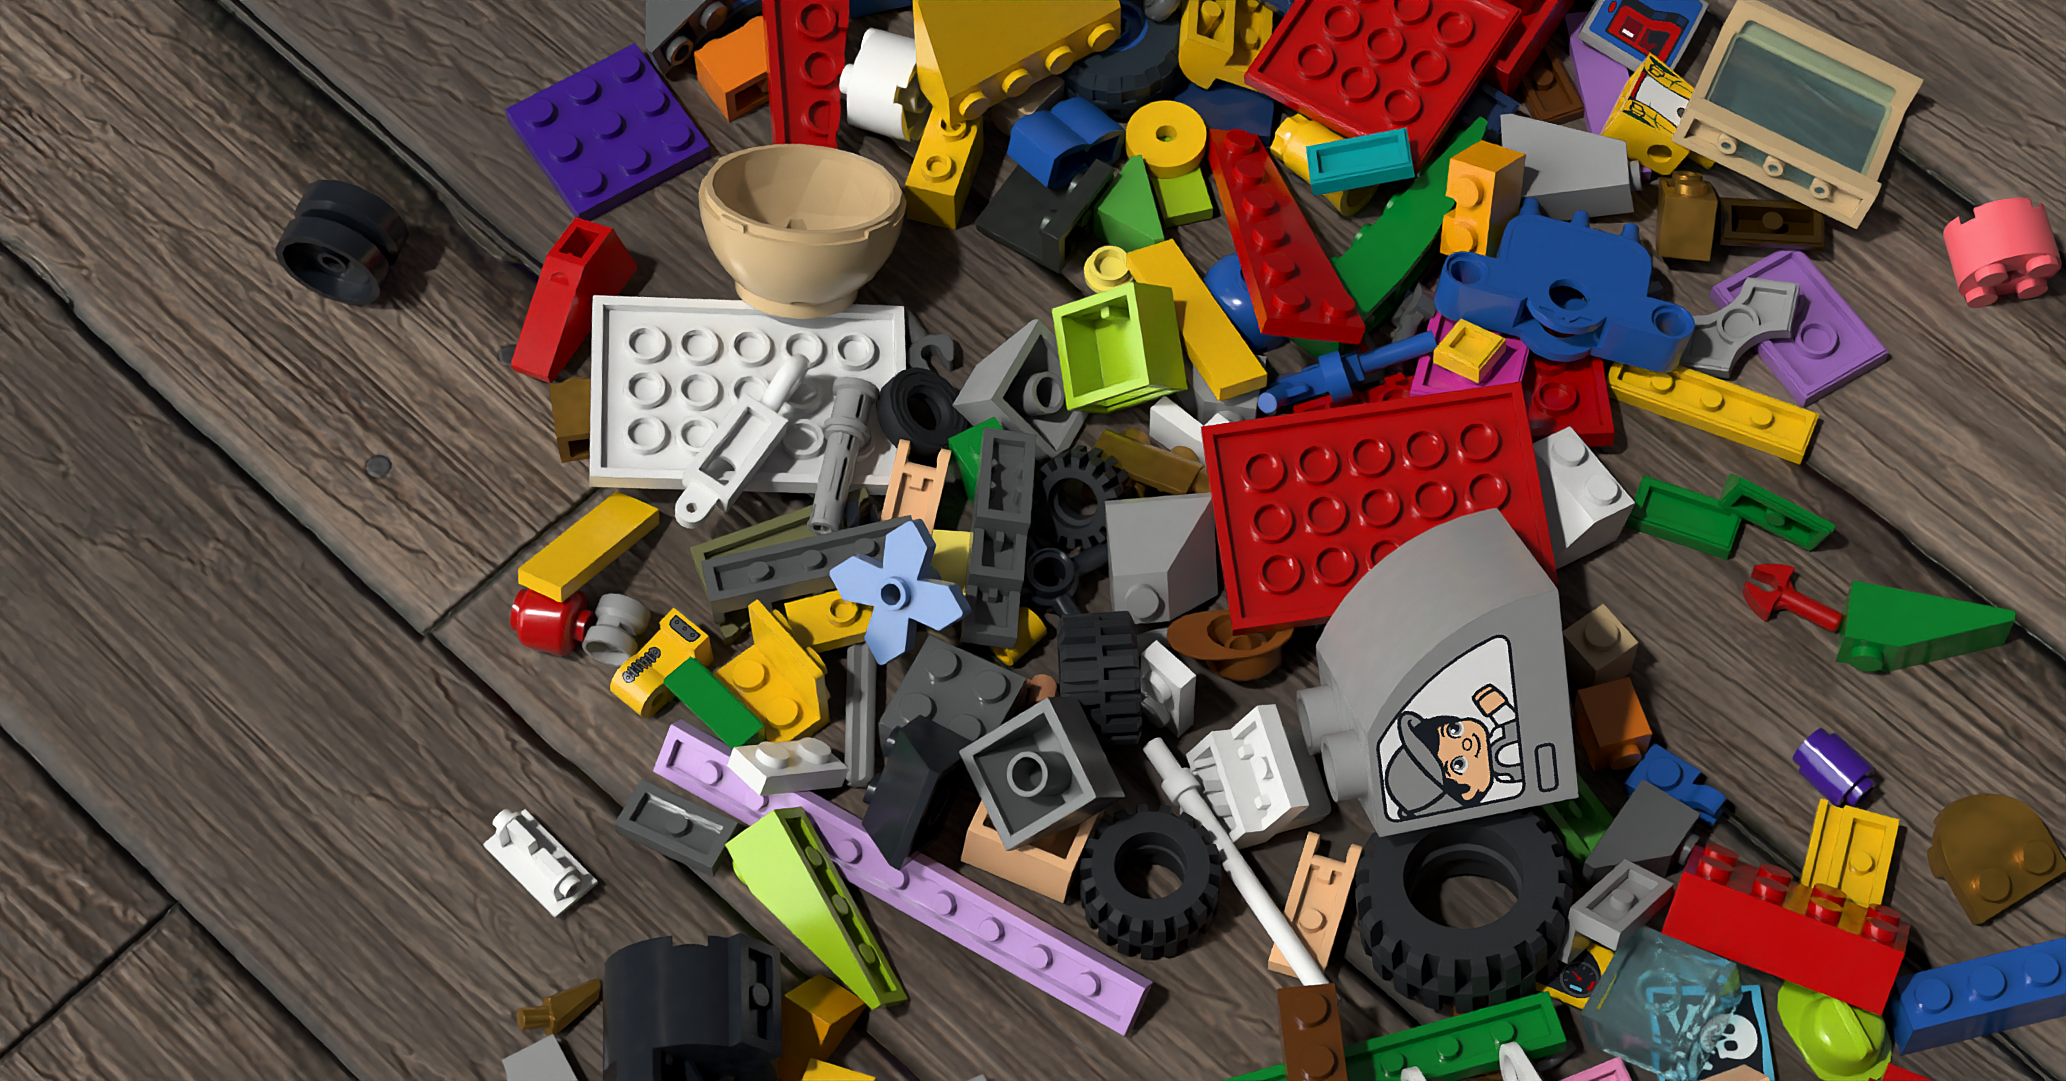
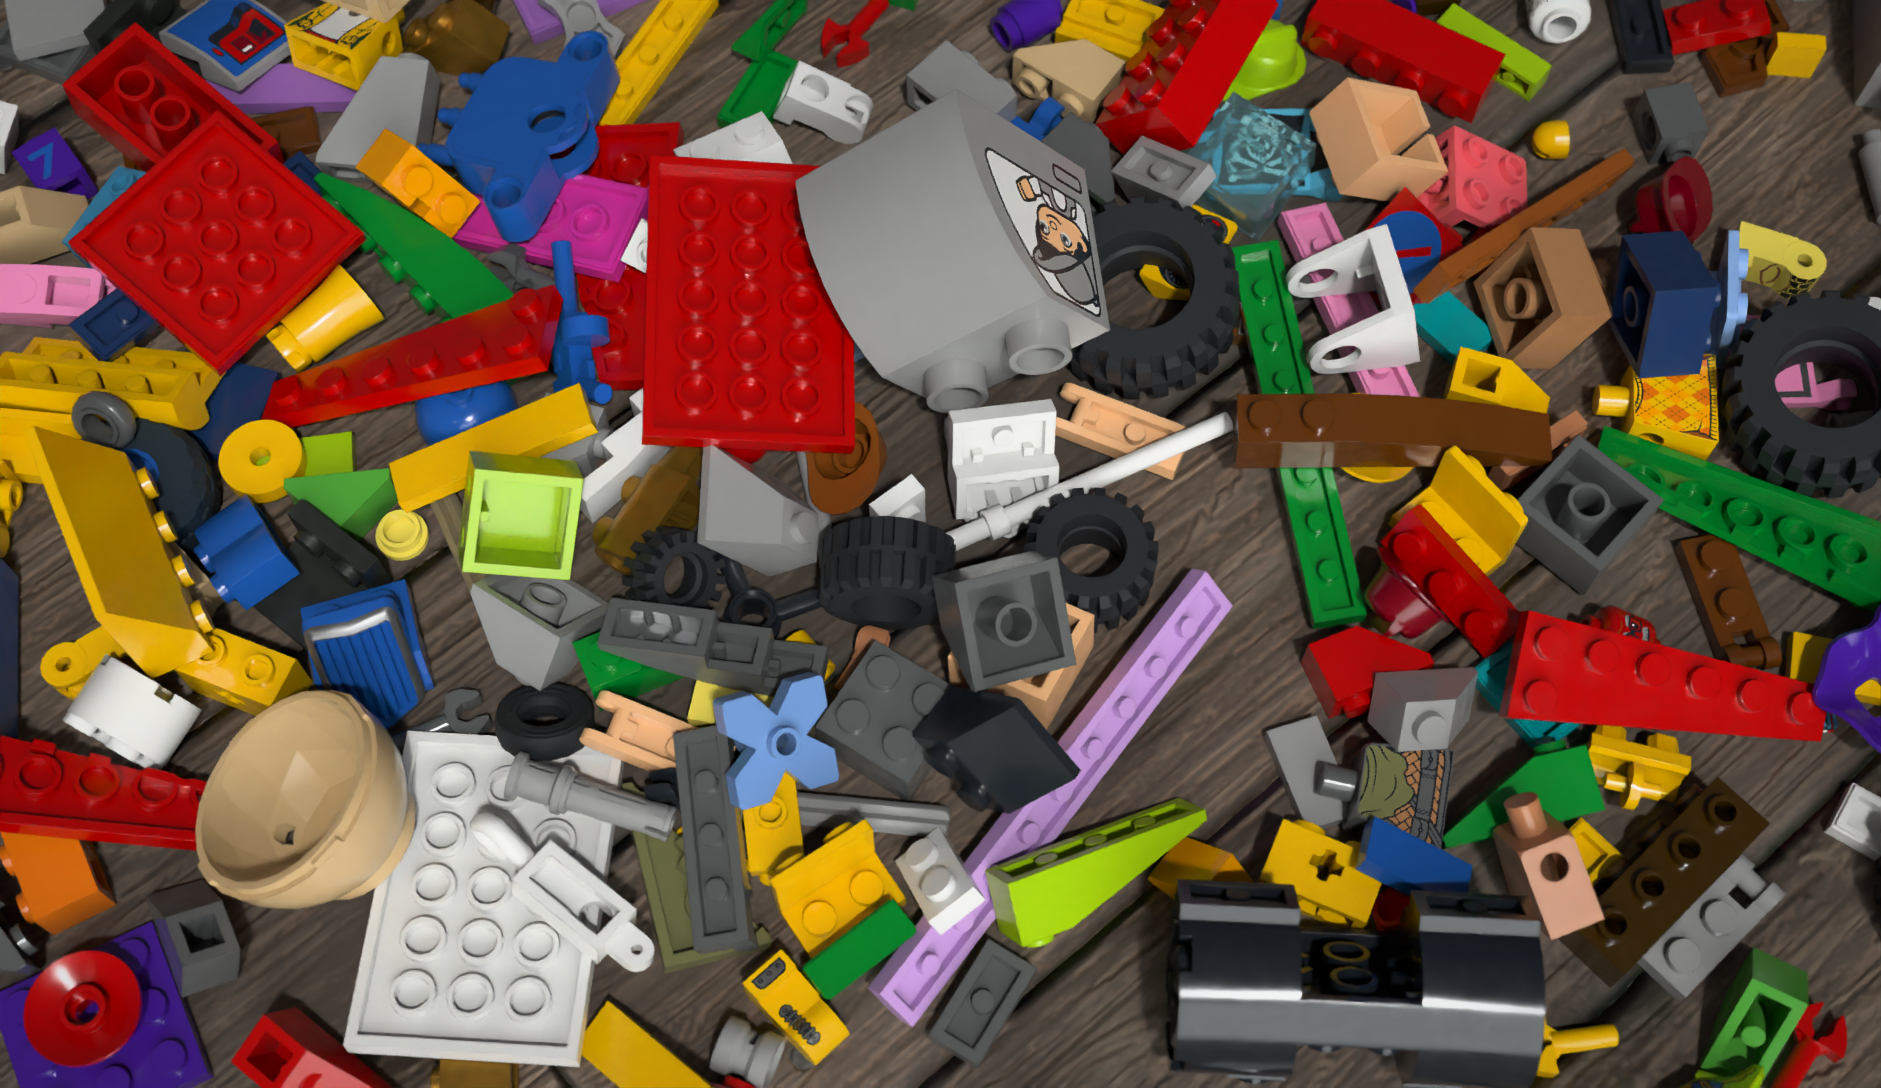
camera: 85 degrees left, 5 degrees up
teal tile [1305,127,1415,196] -> none
yellow tile [1433,318,1506,384] -> none
none -> red dish [23,950,143,1067]
none -> dark grey slope [147,879,240,998]
none -> blue piece [300,579,435,730]
none -> white leg [772,60,874,144]
none -> light grey brick [906,40,1017,122]
none -> tan slope [1012,39,1125,124]

